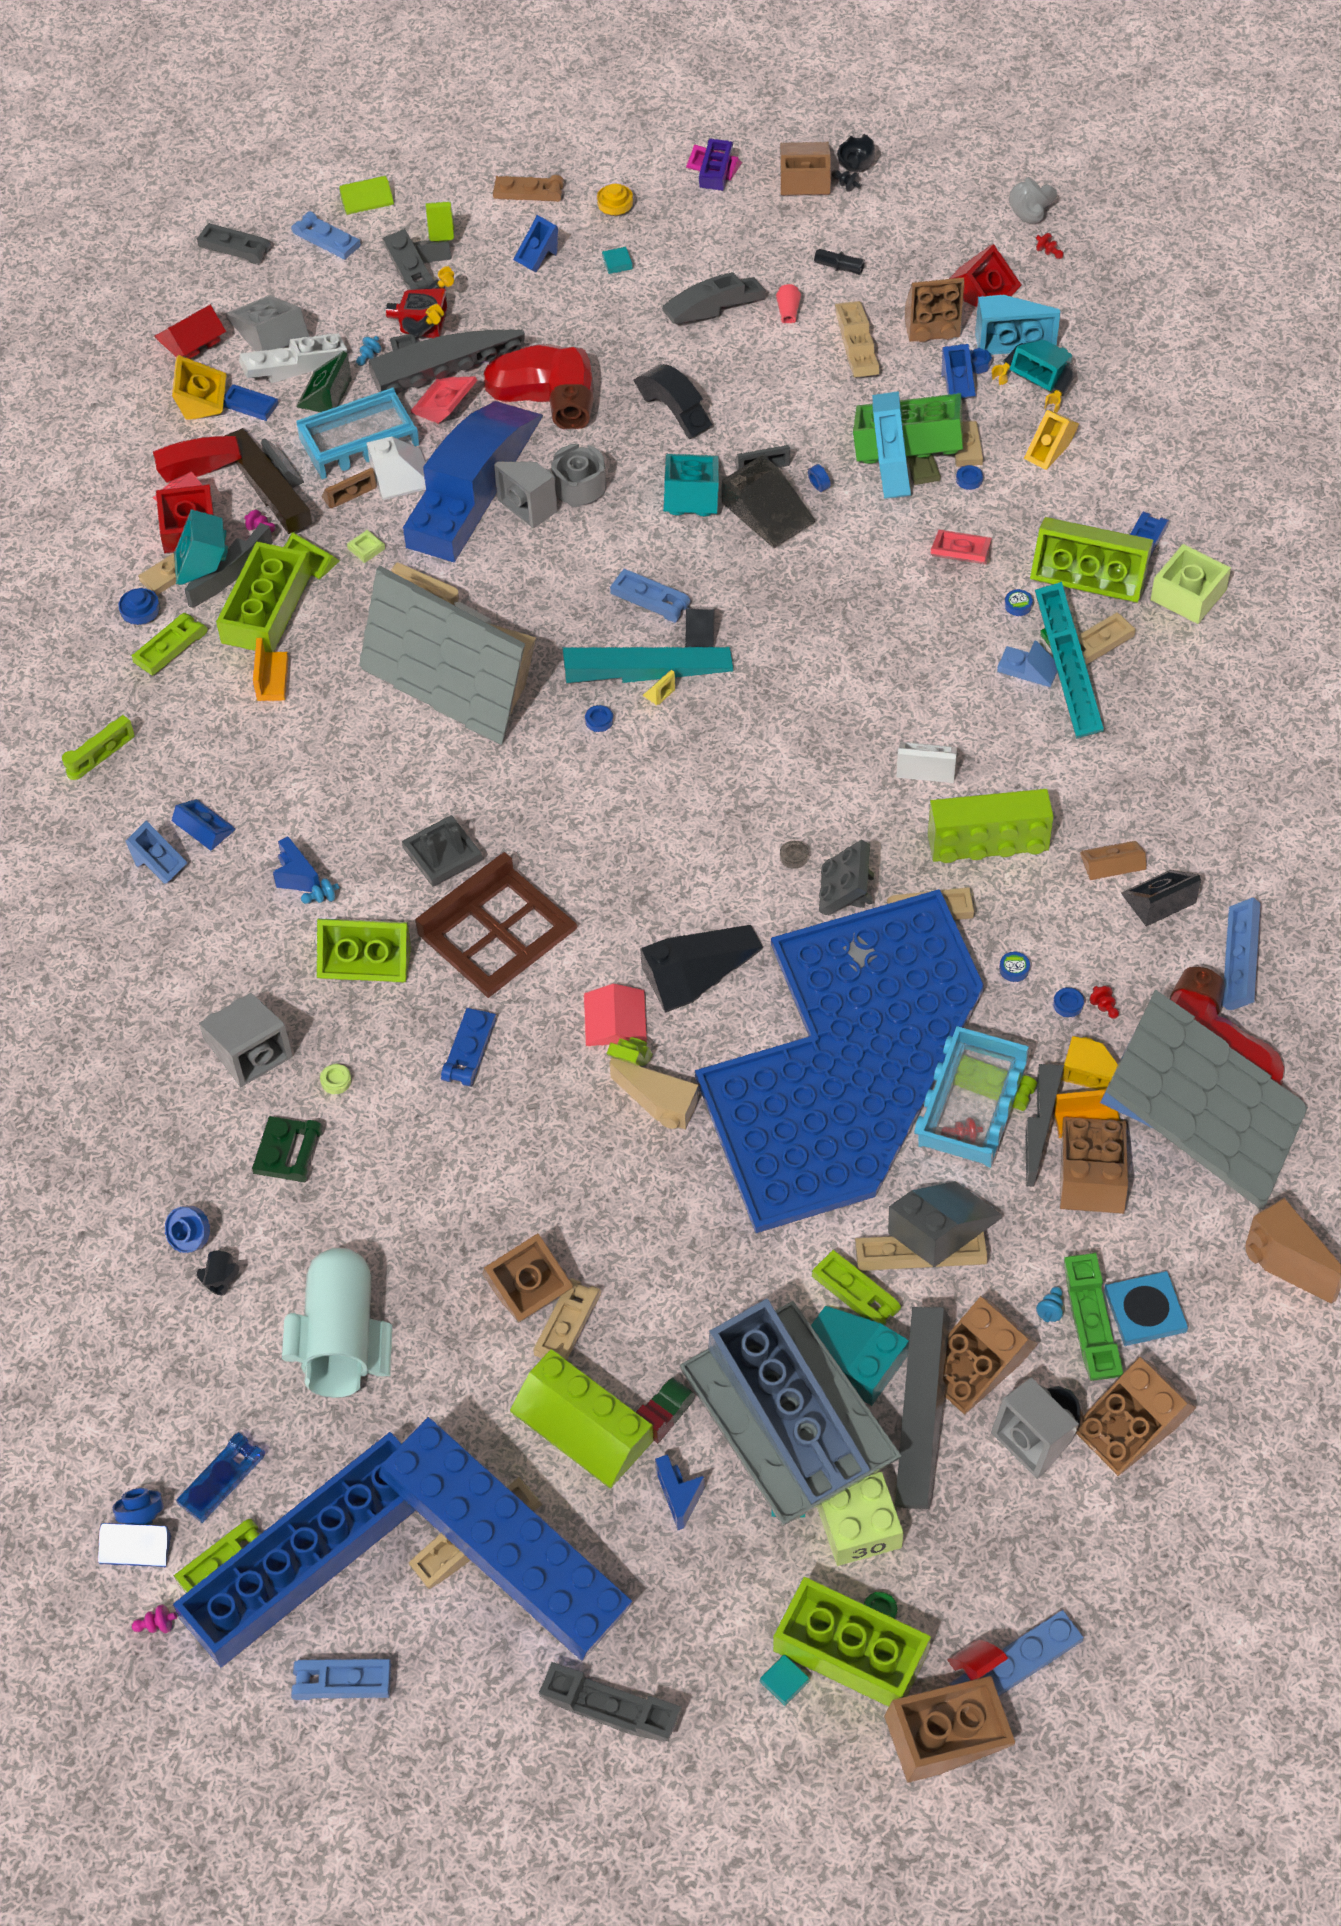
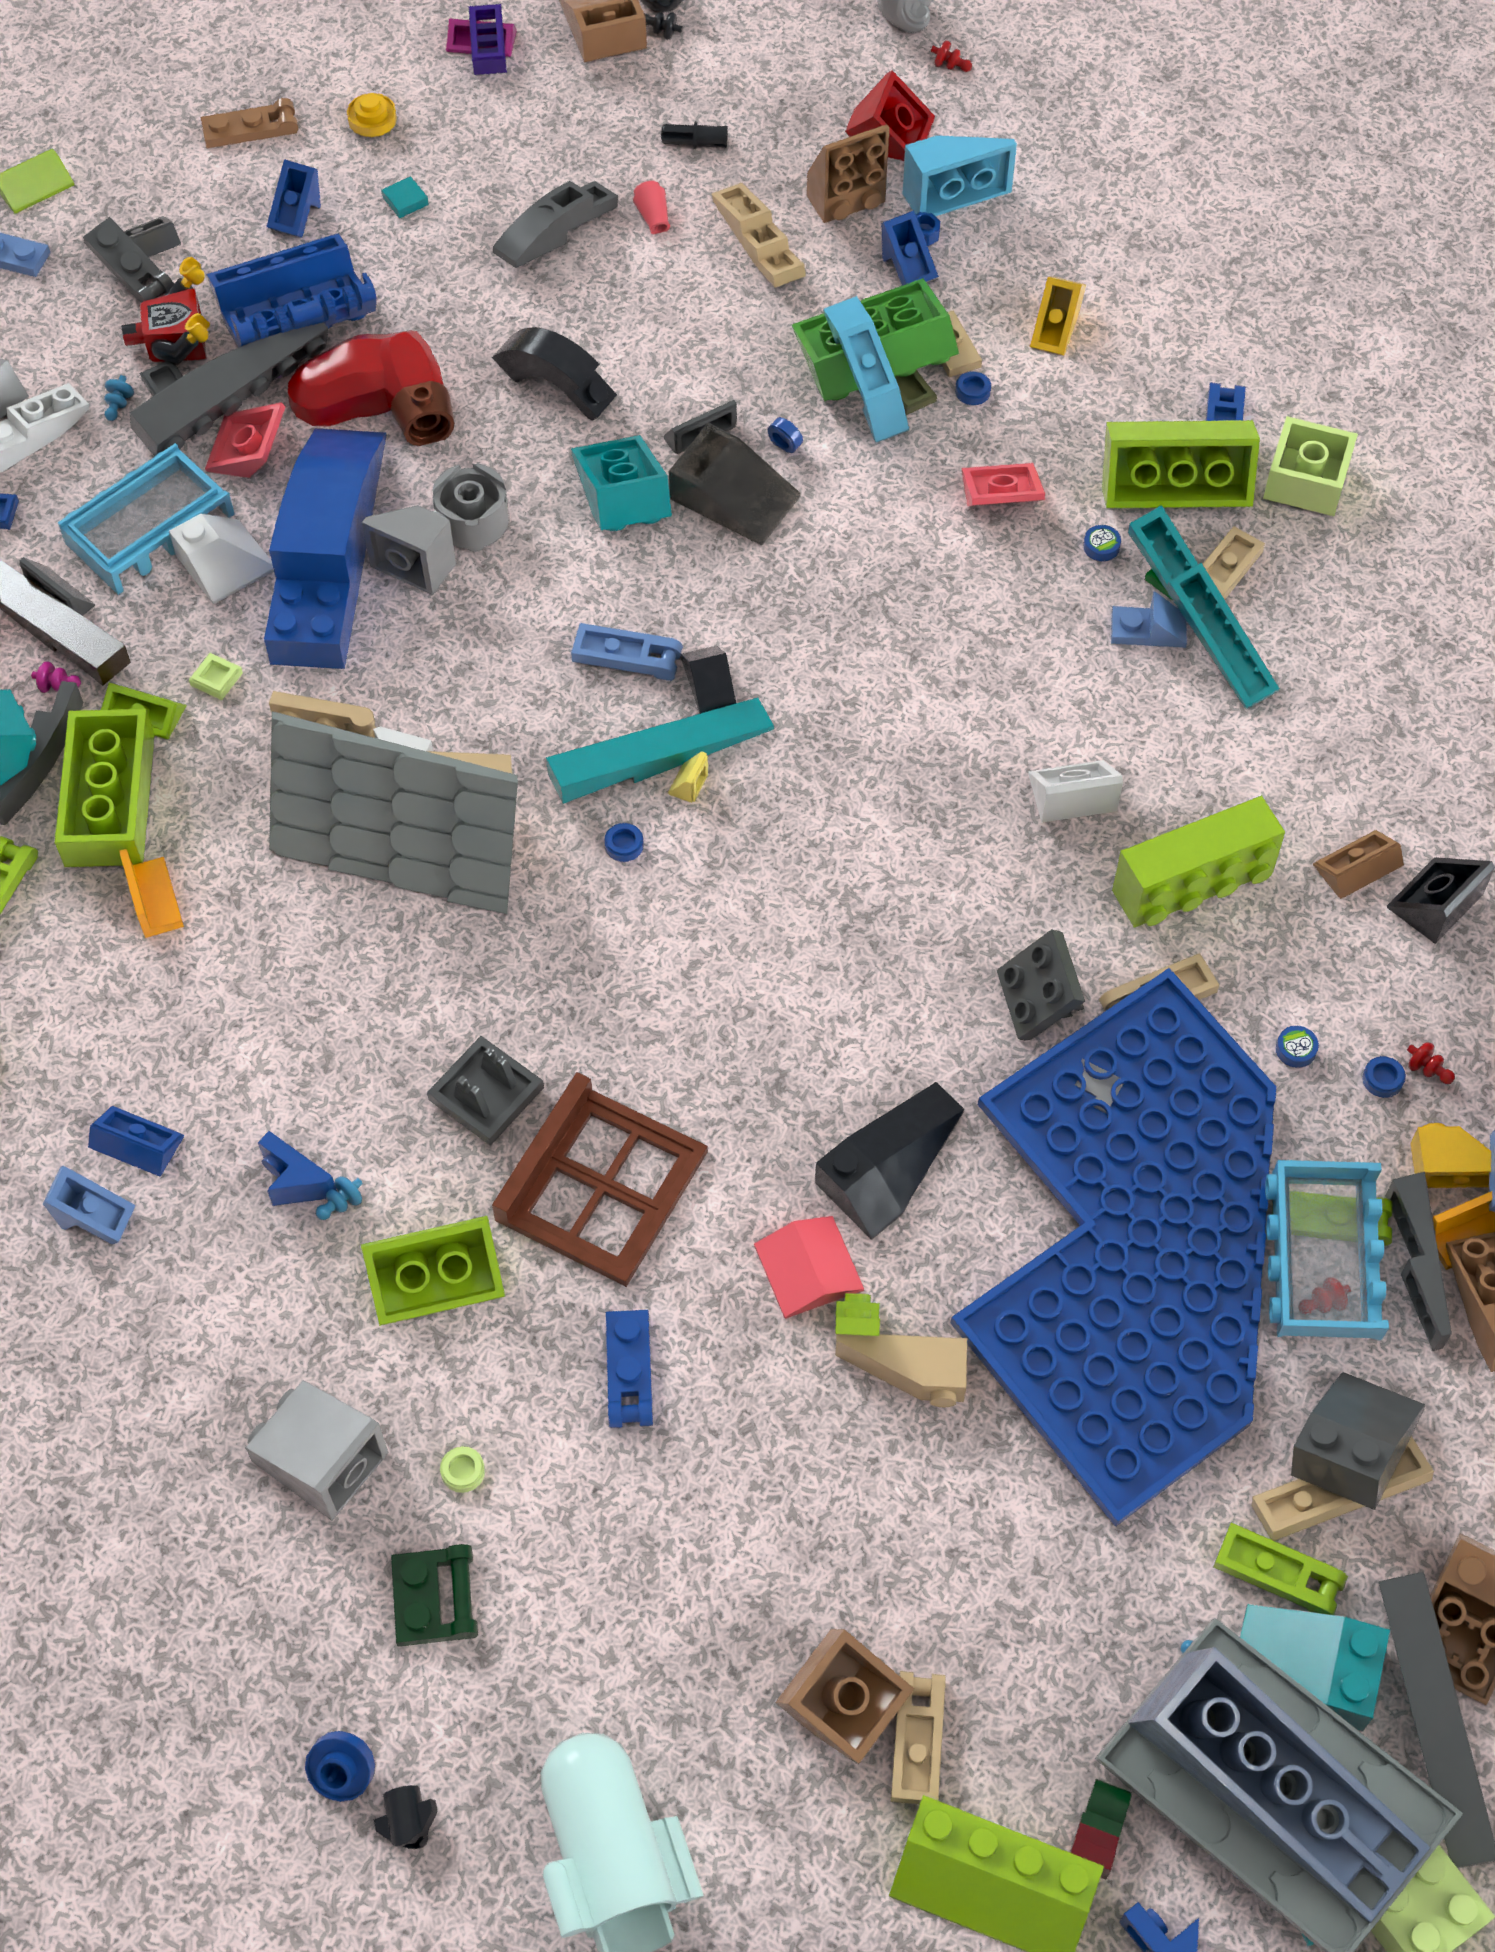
camera: 20 degrees left, 5 degrees up
dark green slope [296,351,352,412] -> none
medium nougat slope [322,467,377,508] -> none
lime slope [426,202,454,241] -> none
clear smoke tile [779,841,809,869] -> none
teal torso [992,340,1074,412] -> none
none -> blue slope [207,233,377,348]

